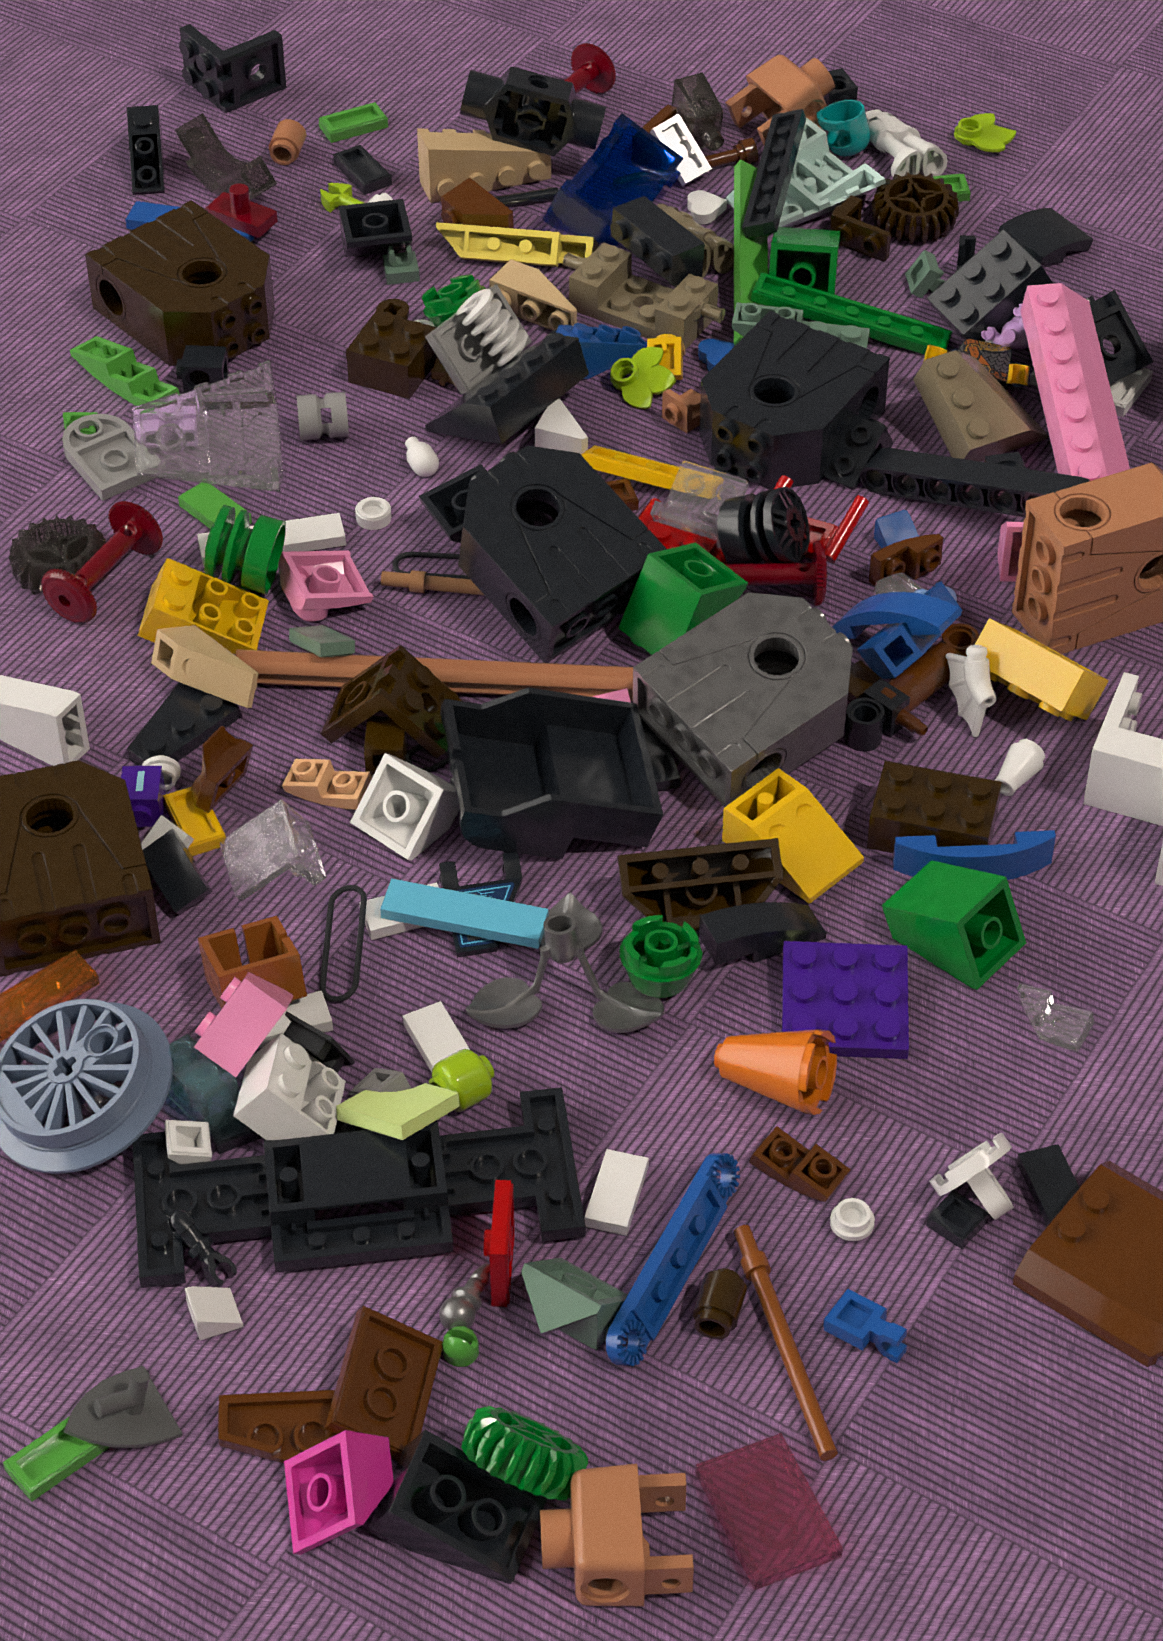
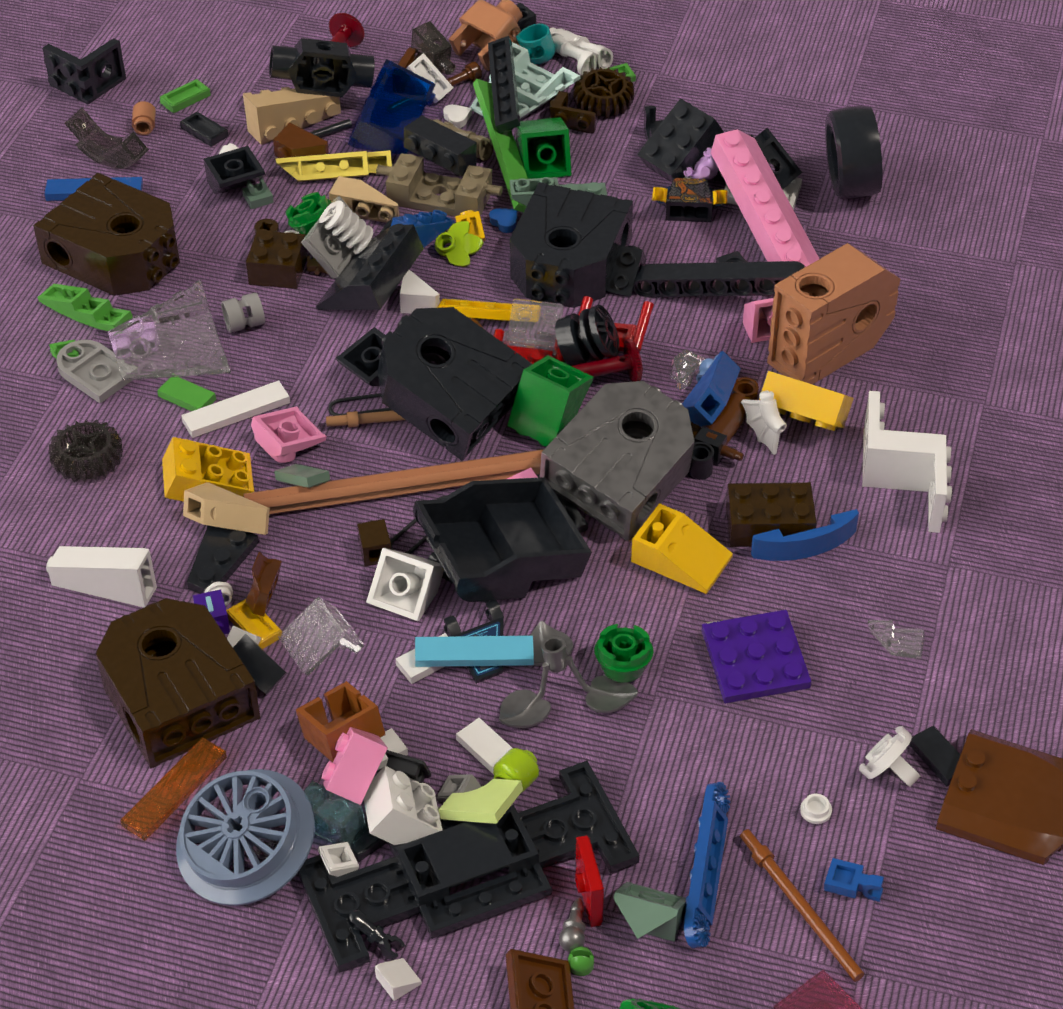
camera: 15 degrees left, 0 degrees up
dark red hose [41,501,163,623] -> none
black slope [126,105,165,195] -> none
black brick [176,345,229,395] -> none
green wheel [204,505,286,595] -> none
dark red tile [205,183,278,238] -> none
light nougat slope [282,759,372,810] -> none
lime bar [320,183,364,213] -> none
dark brown bracket [320,645,463,759] -> none
black piece [320,885,367,1002] -> none
white tile [355,497,392,530] -> none
white cylinder [405,437,439,477] -> none
white tile [584,1149,649,1236] -> none
dark brown wedge [617,838,783,931] -> none
nougat bracket [662,389,701,433] -> none
dark brown brick [693,1268,747,1339] -> none
black slope [699,902,827,965] -> none
orange cone [714,1029,837,1115] -> none
reddish brown slope [749,1126,851,1202] -> none
green tile [750,272,953,355] -> none
blue slope [832,592,962,639] -> none
reddish brown slope [869,534,944,589] -> none
blue slope [874,510,919,548] -> none
green slope [882,860,1026,990] -> none
sand green tile [905,250,945,298] -> none
dark tan wedge [913,350,1049,461] -> none
black tile [926,1190,989,1249] -> none
lime plate [954,113,1016,153] -> none
white cone [995,739,1045,796] -> none
black slope [998,208,1093,264] -> none

